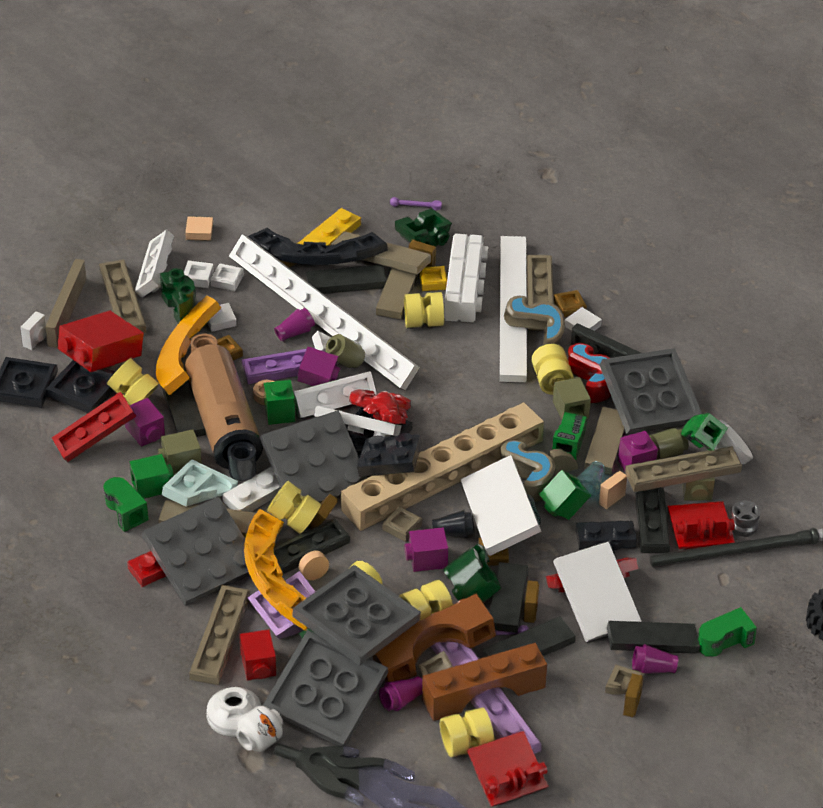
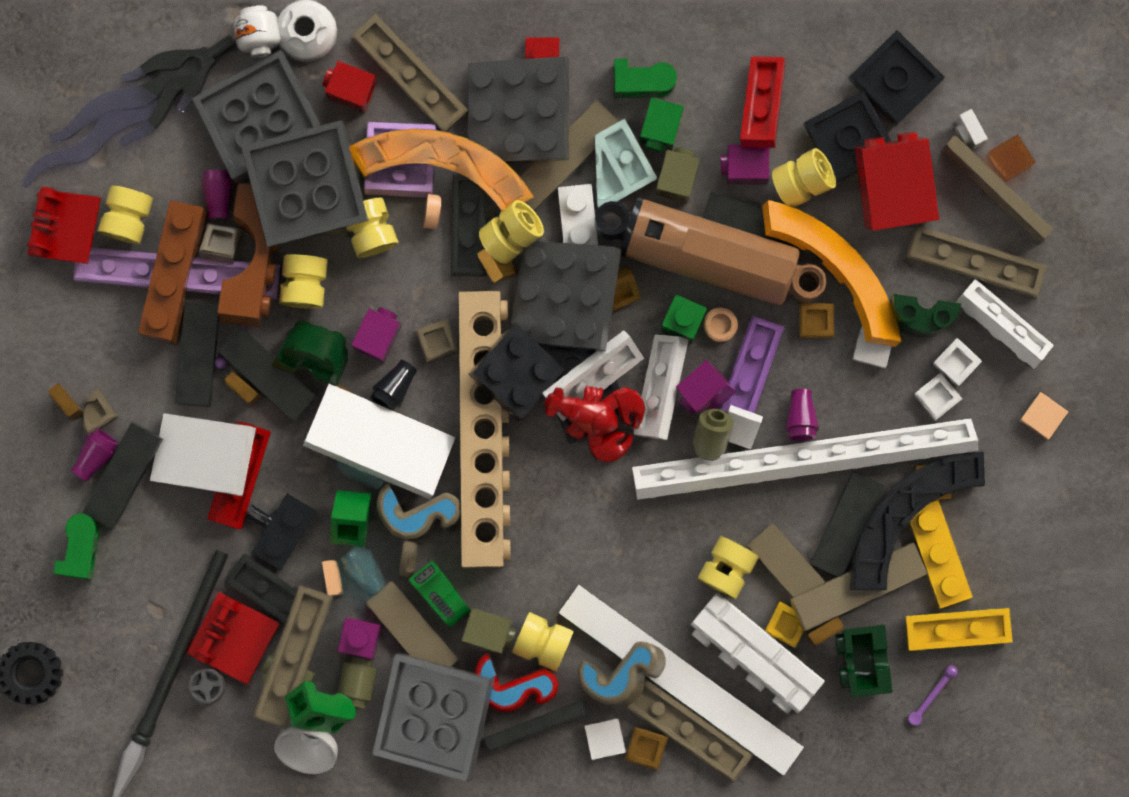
camera: 125 degrees right, 40 degrees up
none -> yellow plate [904,608,1013,651]
none -> clear orange tile [987,134,1036,182]

